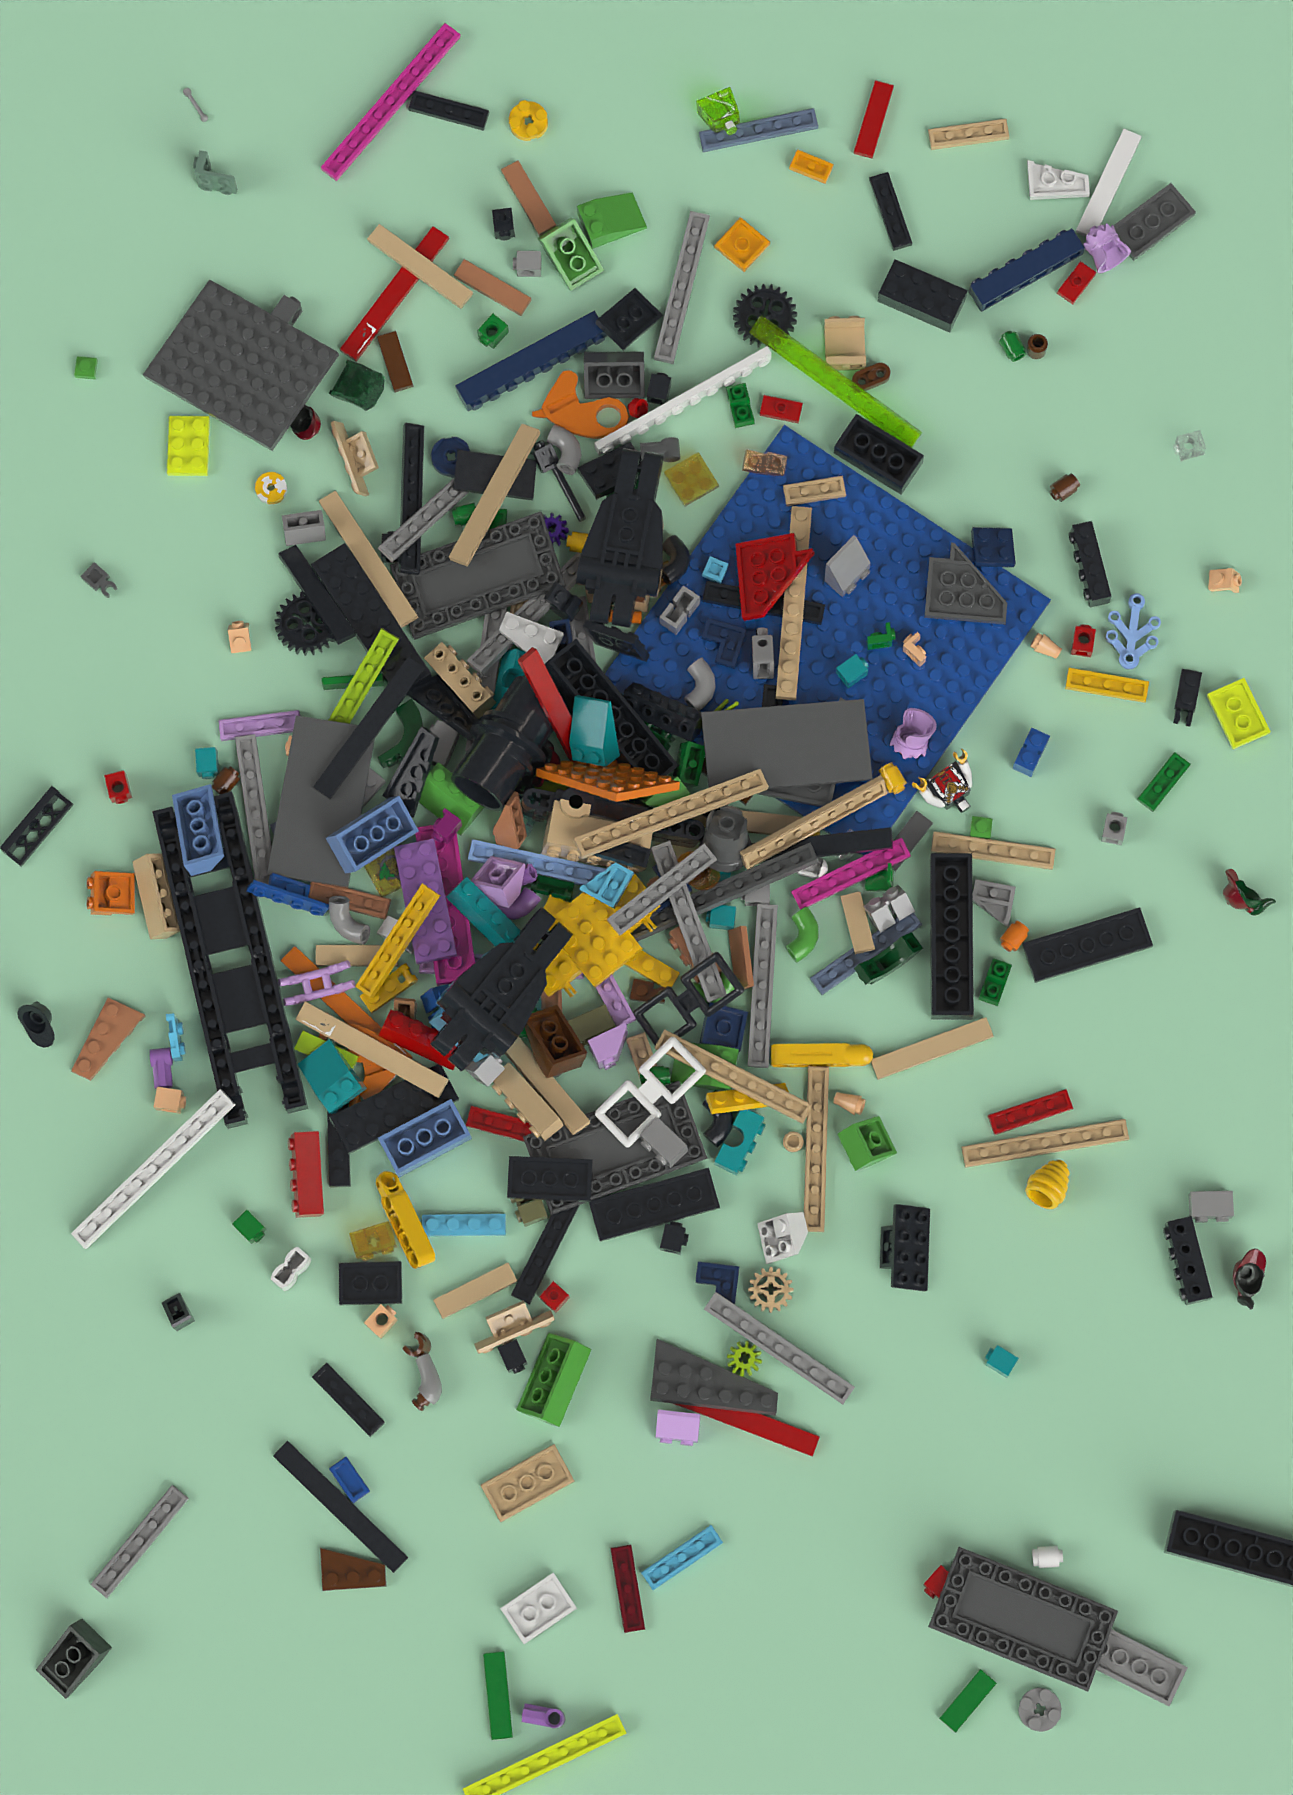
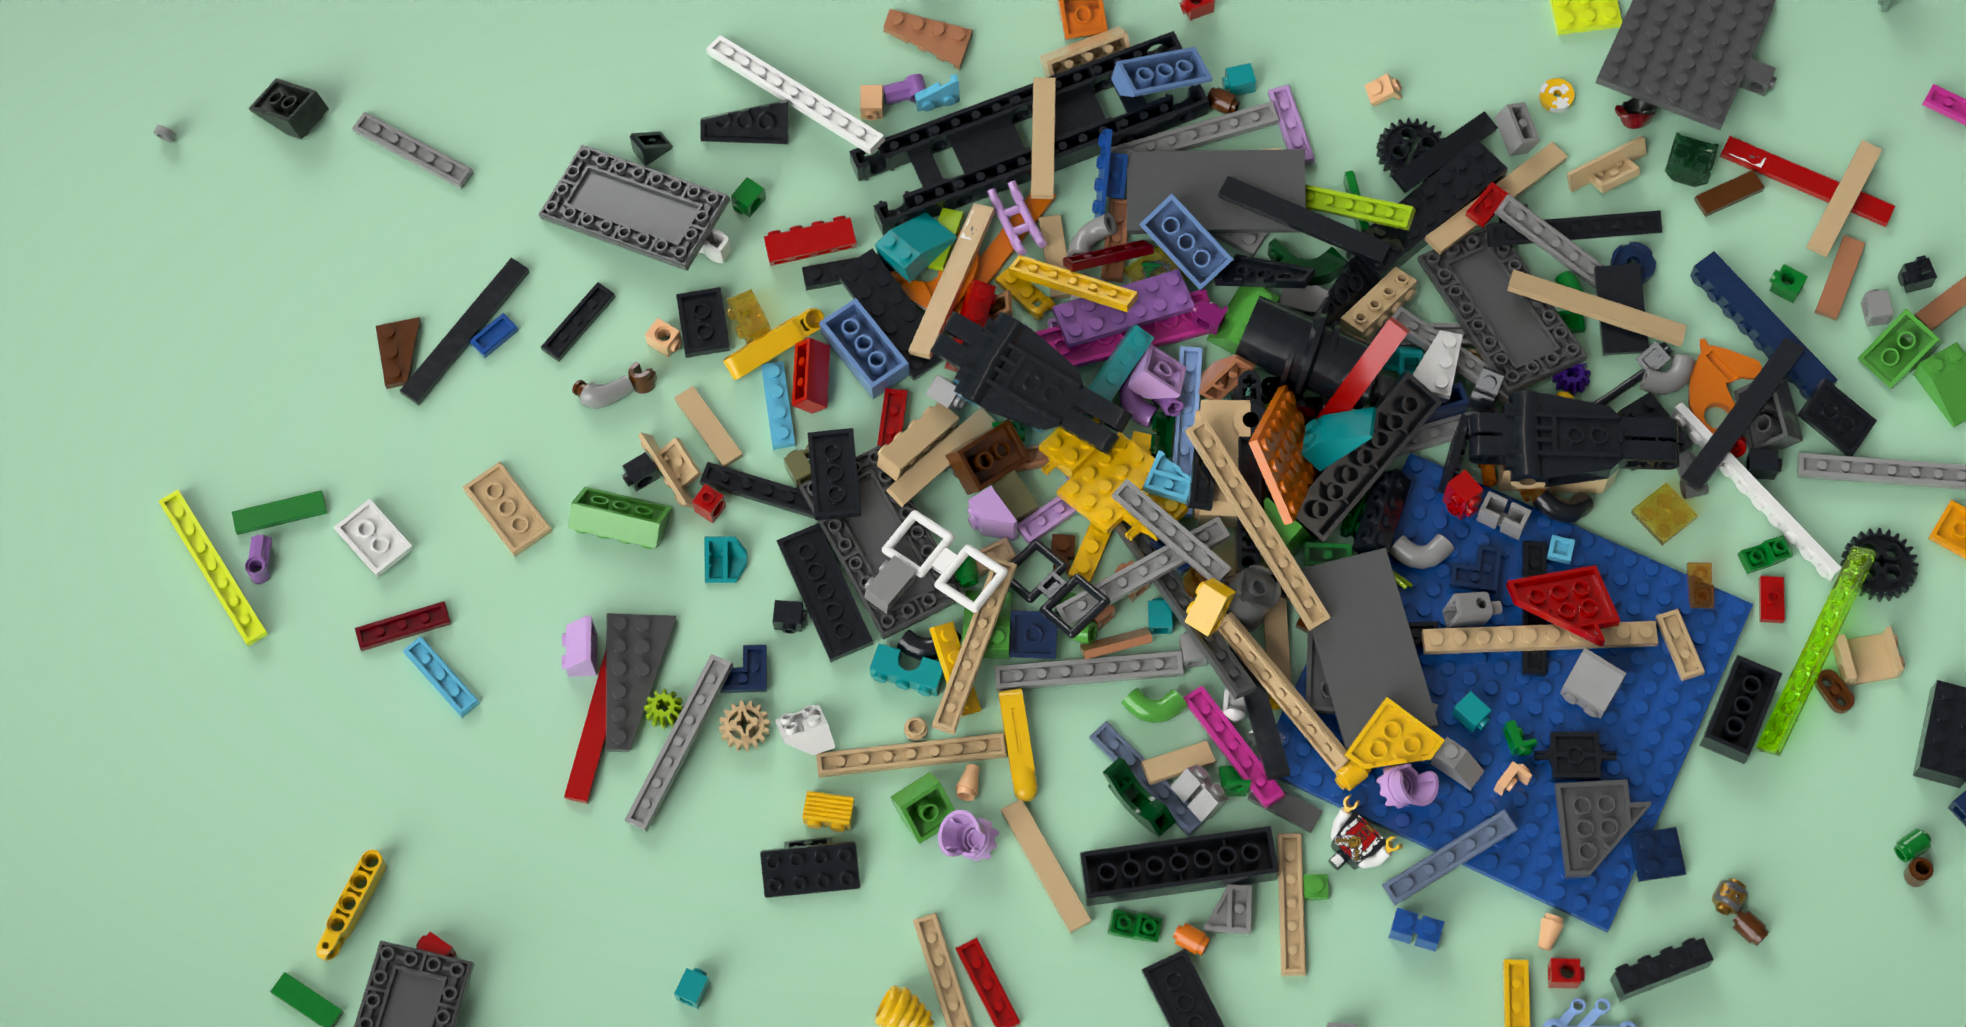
camera: 80 degrees right, 10 degrees down
none -> light grey tile [154,124,177,143]
none -> yellow piece [316,850,386,961]
none -> tile [538,145,731,271]
none -> black wing [700,99,789,144]
none -> teal slope [704,536,747,583]
none -> red brick [792,337,830,414]
none -> yellow brick [802,791,855,832]
none -> lavender hat [938,810,999,862]
none -> tan tile [1031,78,1055,199]
none -> dark red tile [1063,240,1154,272]
none -> yellow brick [1185,577,1236,636]
none -> yellow plate [1344,697,1445,769]
none -> sand blue tile [1382,809,1518,906]
none -> light grey slope [1431,737,1484,791]
none -> red brick [1442,470,1484,520]
none -> red plate [1465,182,1510,228]
none -> black plate [1534,732,1617,780]
none -> black tile [1681,337,1805,492]
none -> head [1712,878,1748,916]

